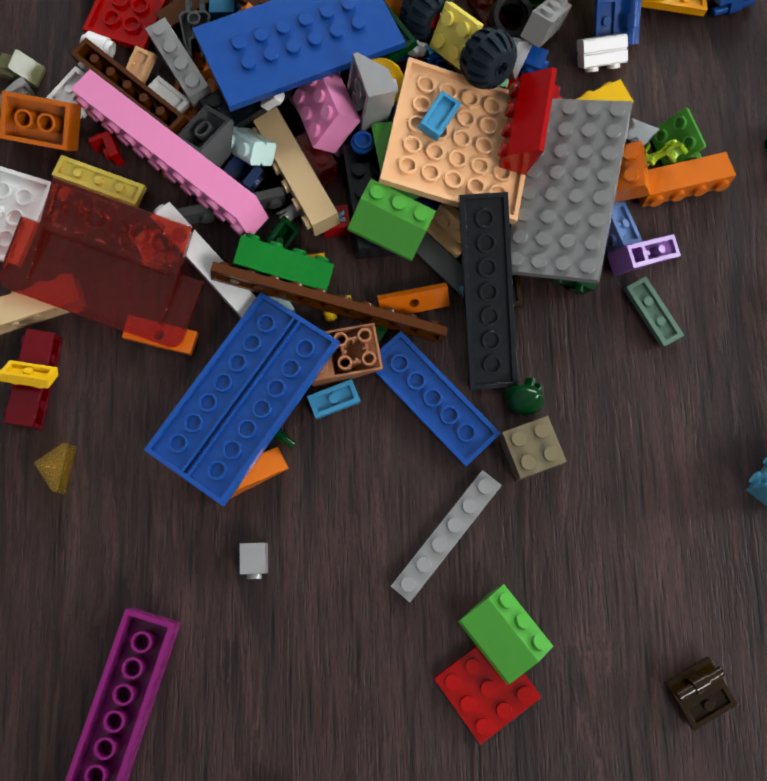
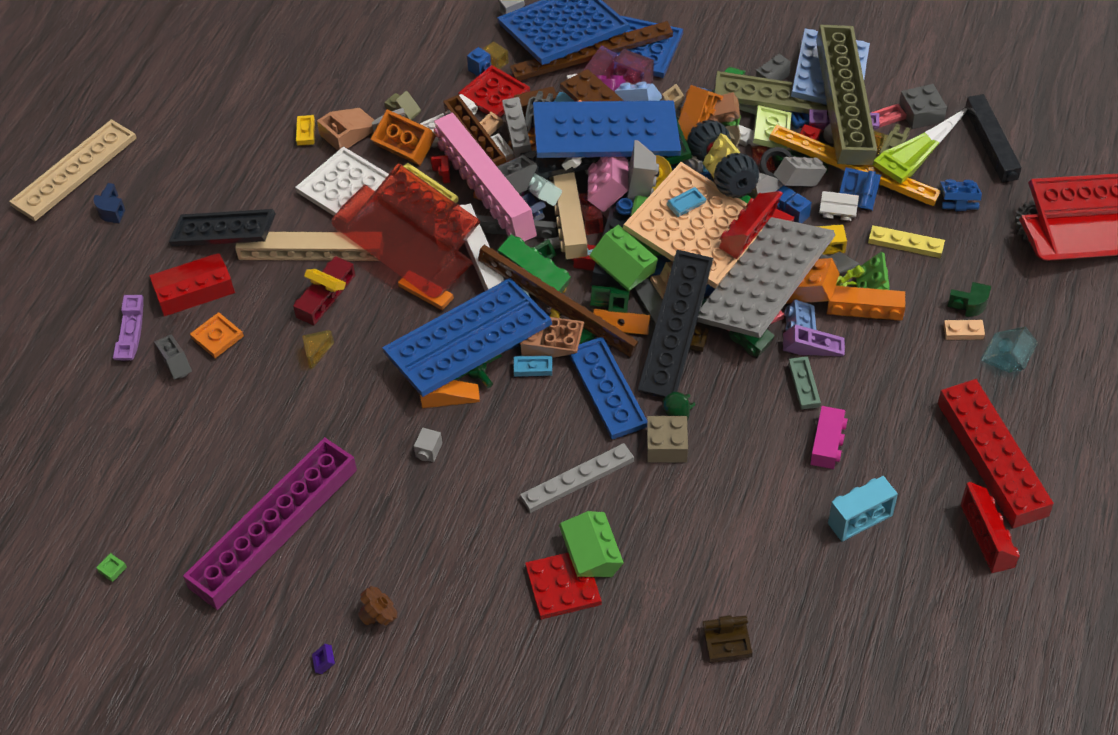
camera: 25 degrees right, 25 degrees down
none -> dark green brick [590,285,629,313]
none -> blue brick [785,193,812,223]
none -> dark pink brick [810,406,848,469]
none -> light yellow plate [868,225,945,258]

